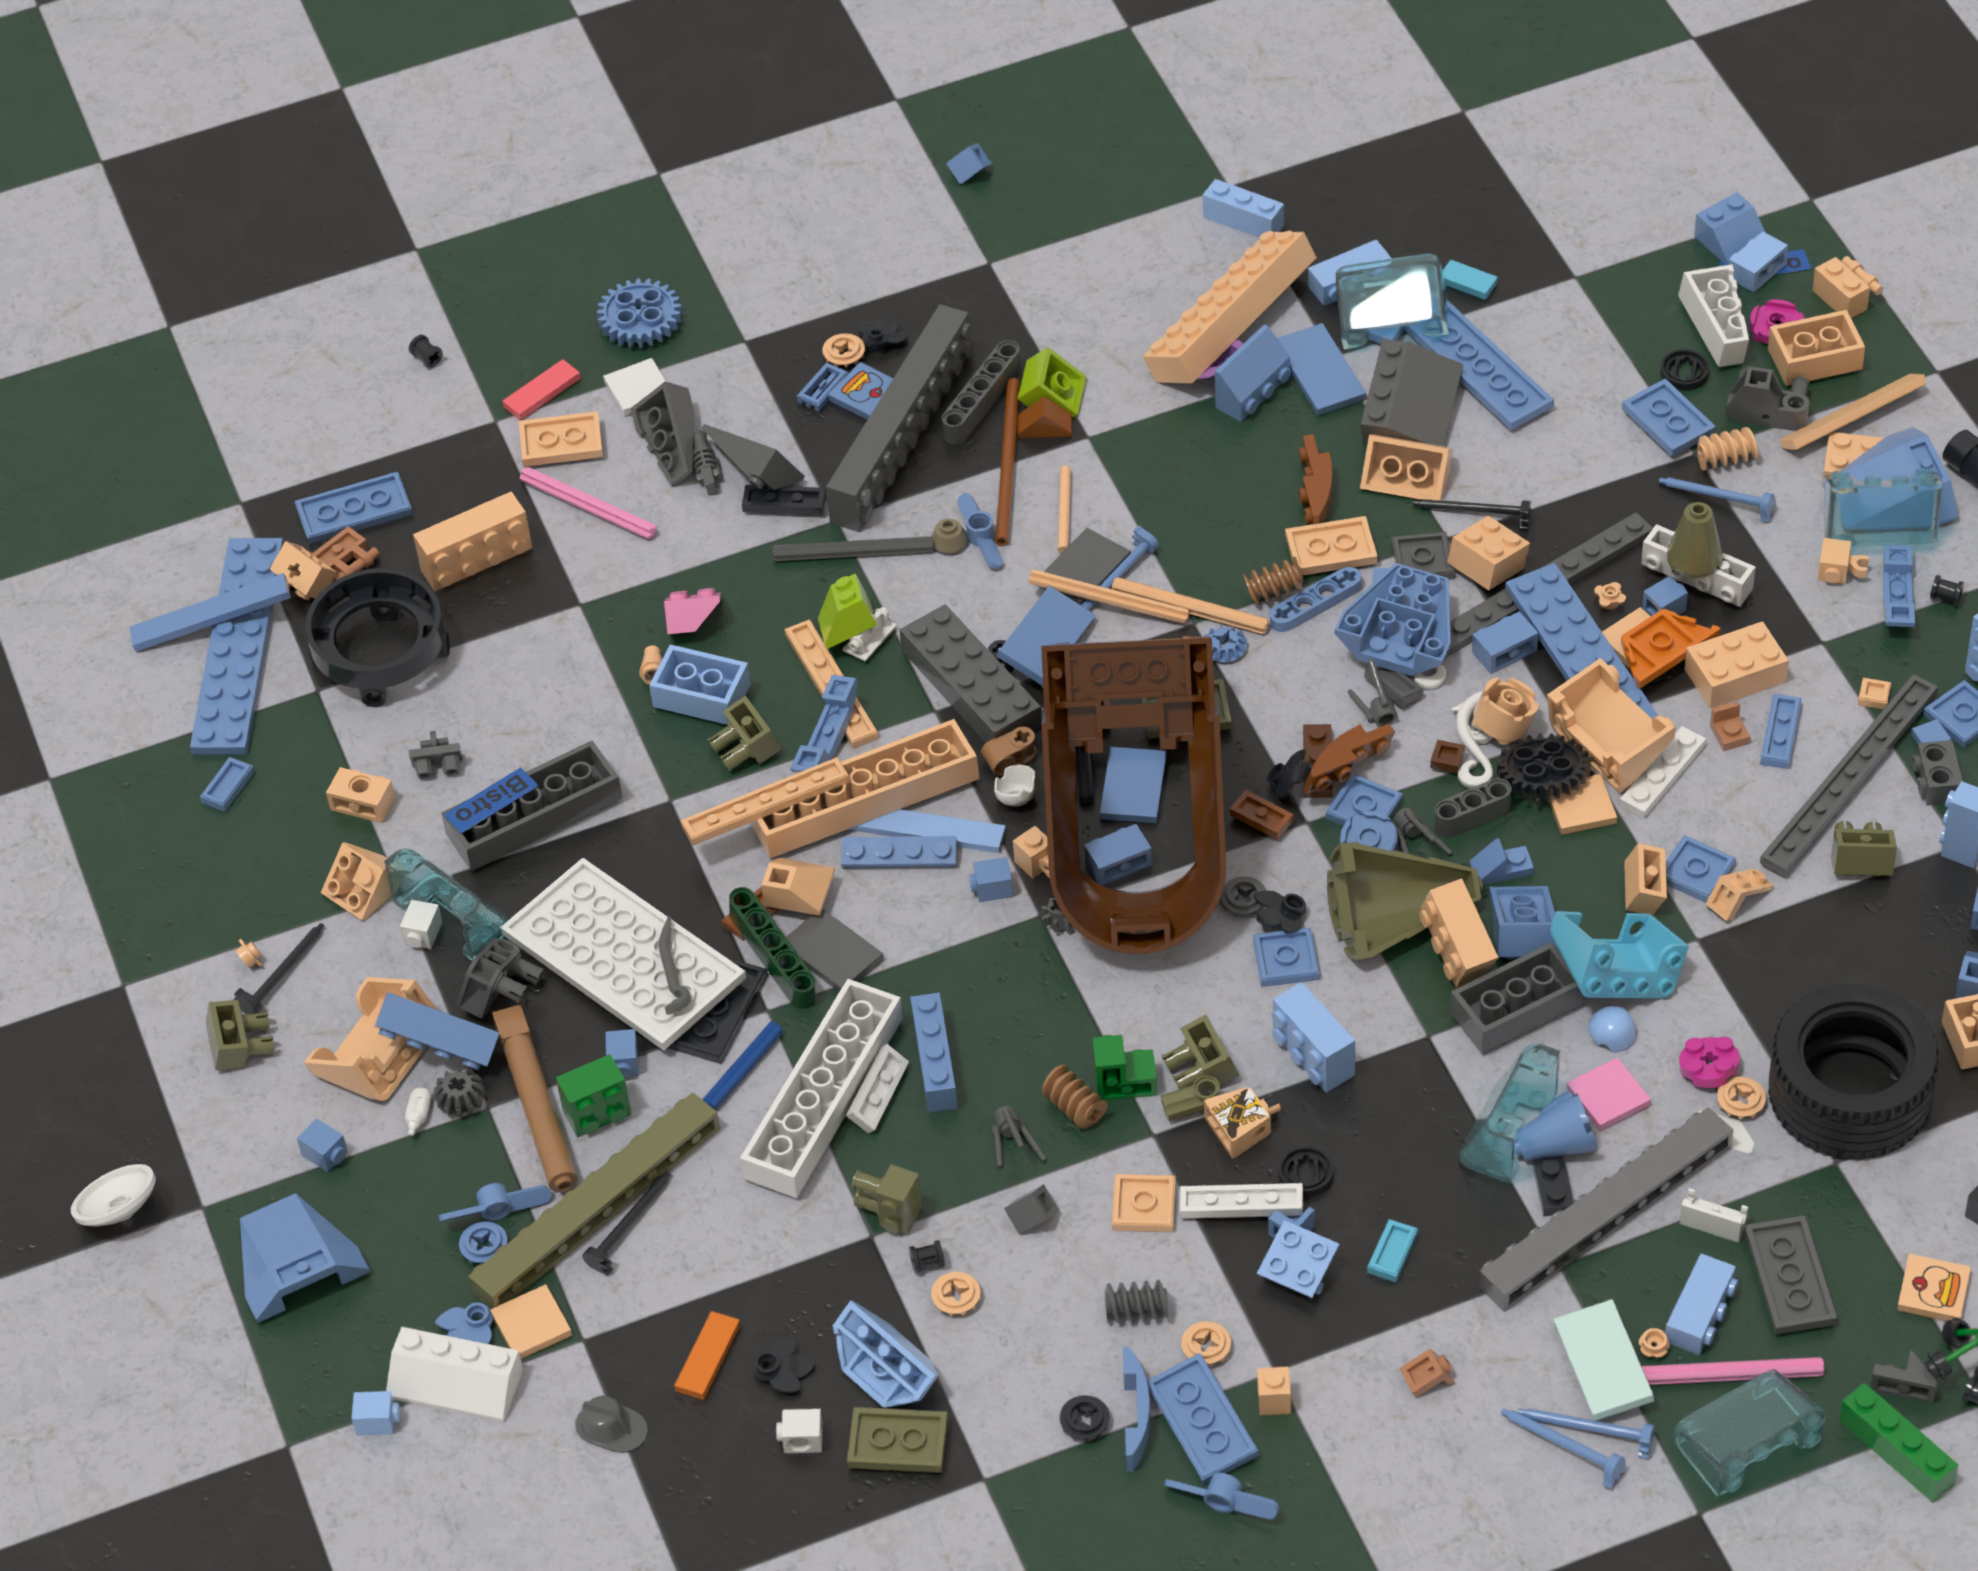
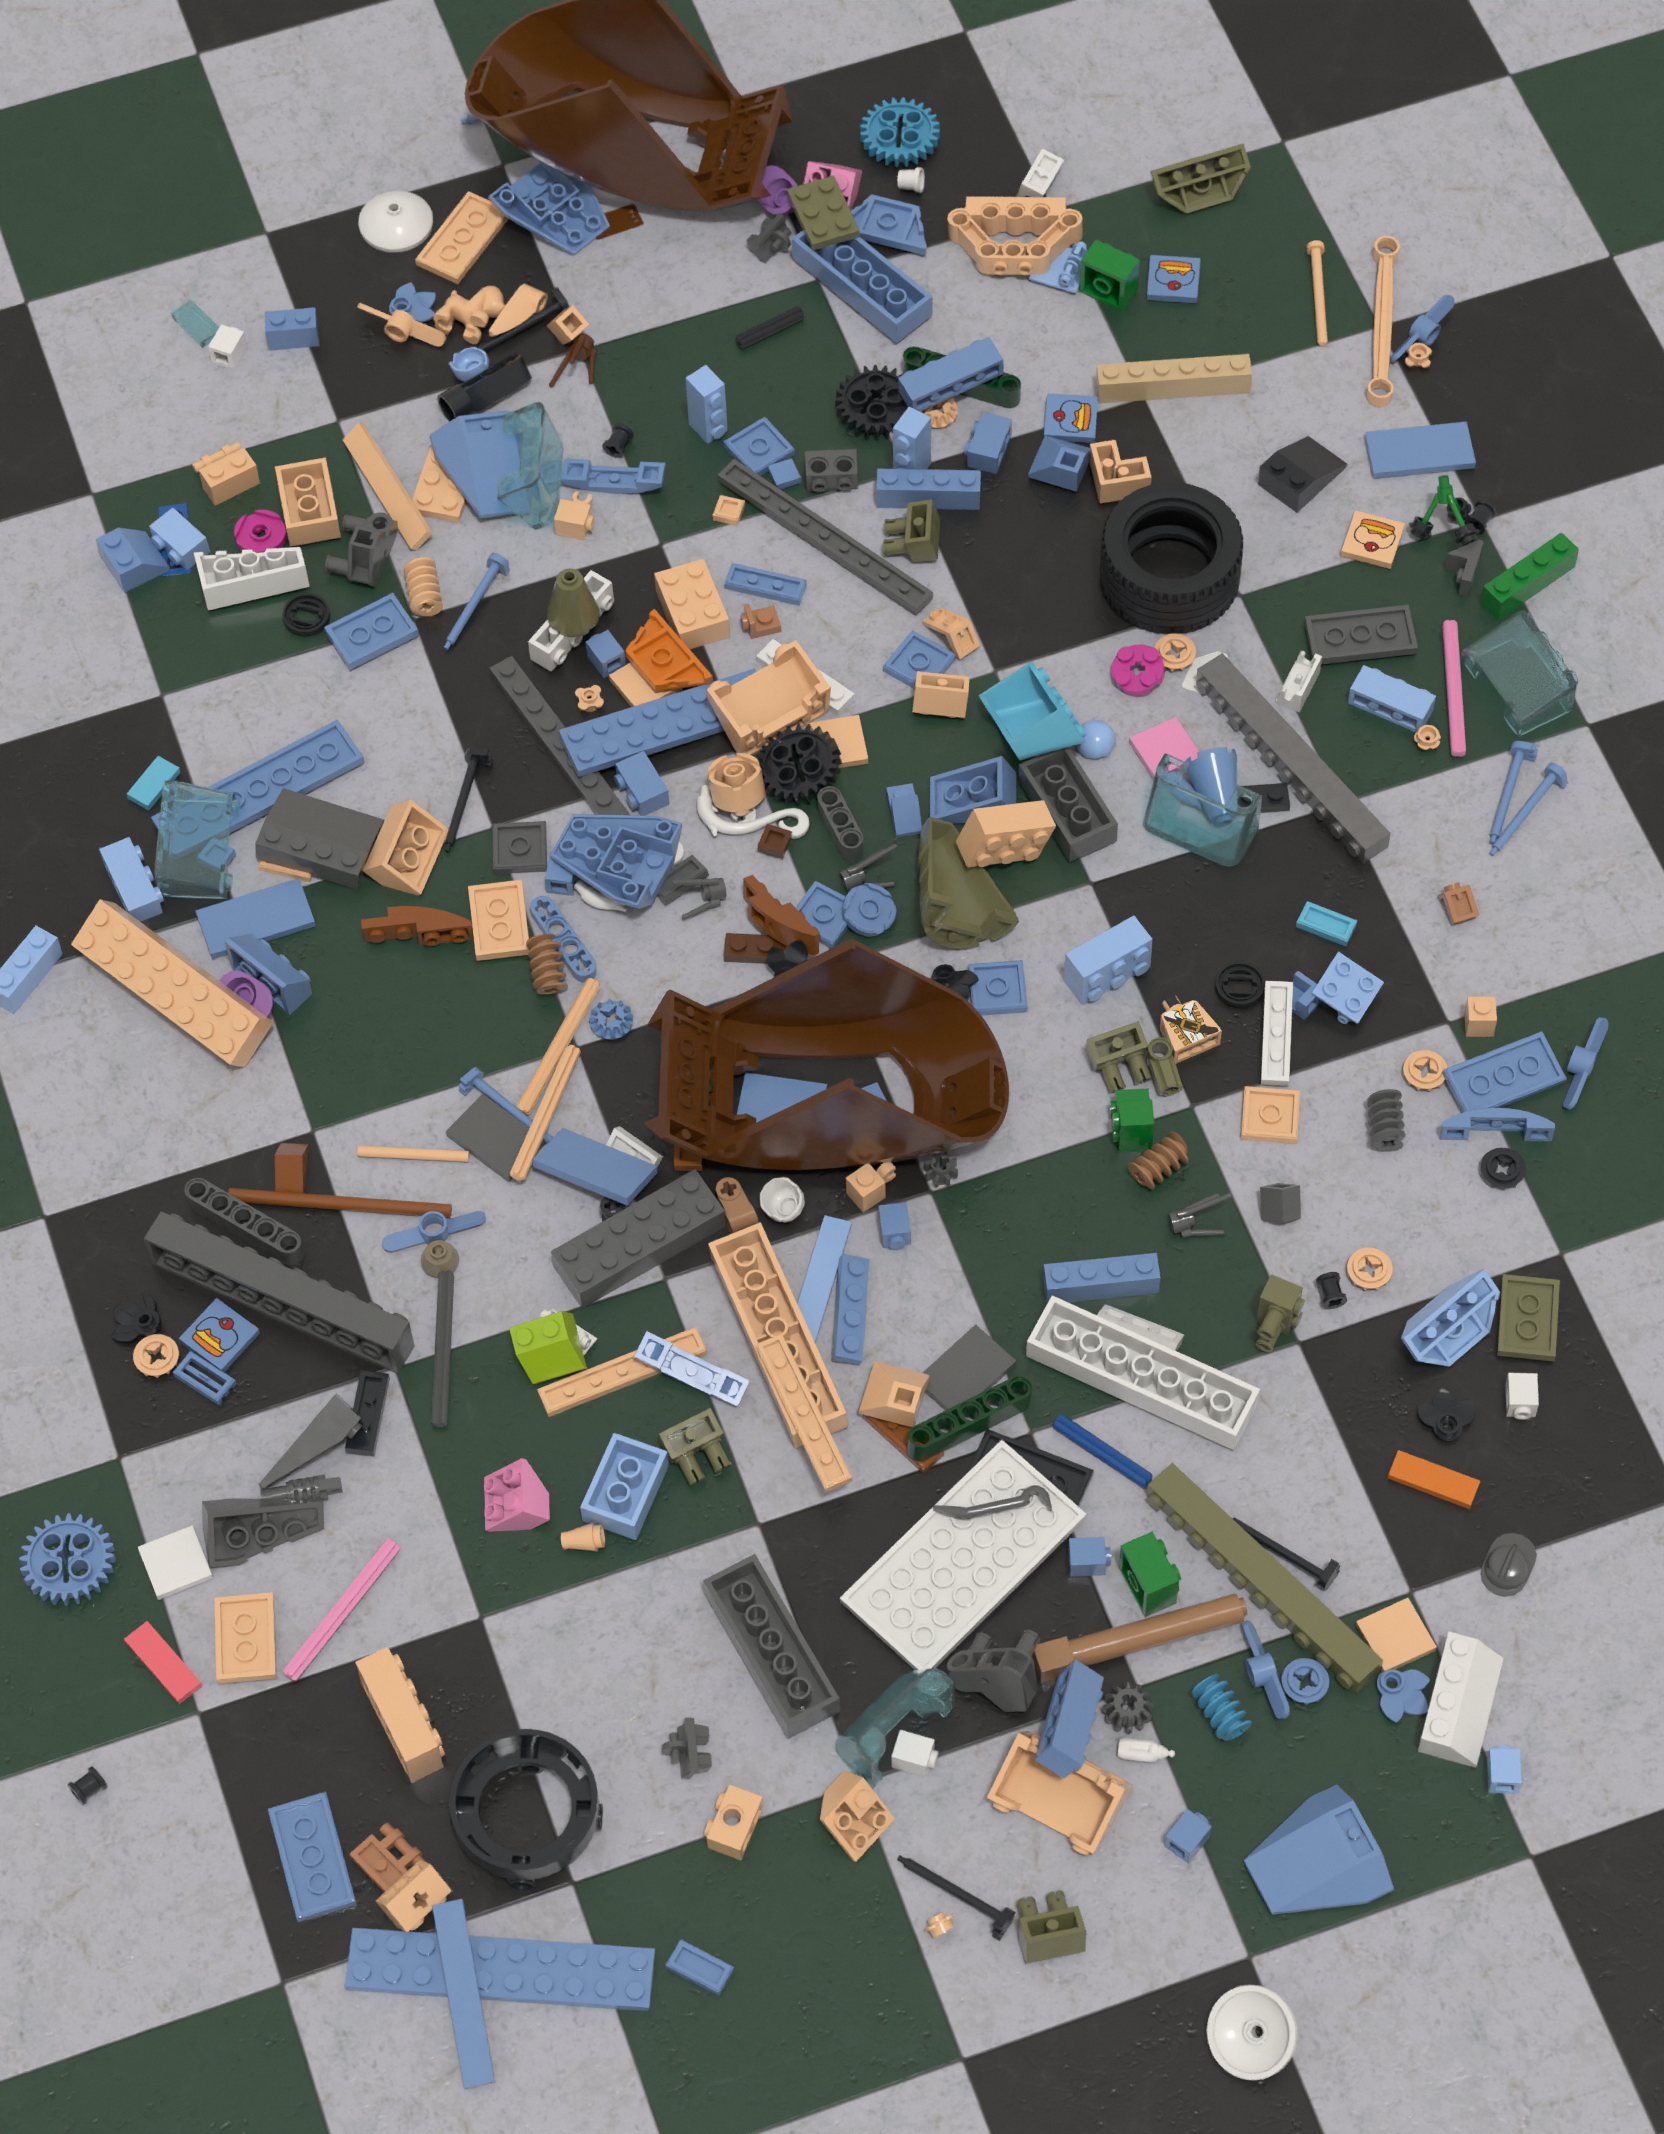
camera: 90 degrees left, 10 degrees up
blue sticker [444,767,538,834] -> none
lime slope [1018,347,1087,417] -> none
light nougat brick [1447,516,1530,590] -> none
light aqua tile [1553,1299,1654,1421] -> none
none -> medium blue brick [877,469,981,510]
none -> dark azure piece [1192,1674,1253,1741]

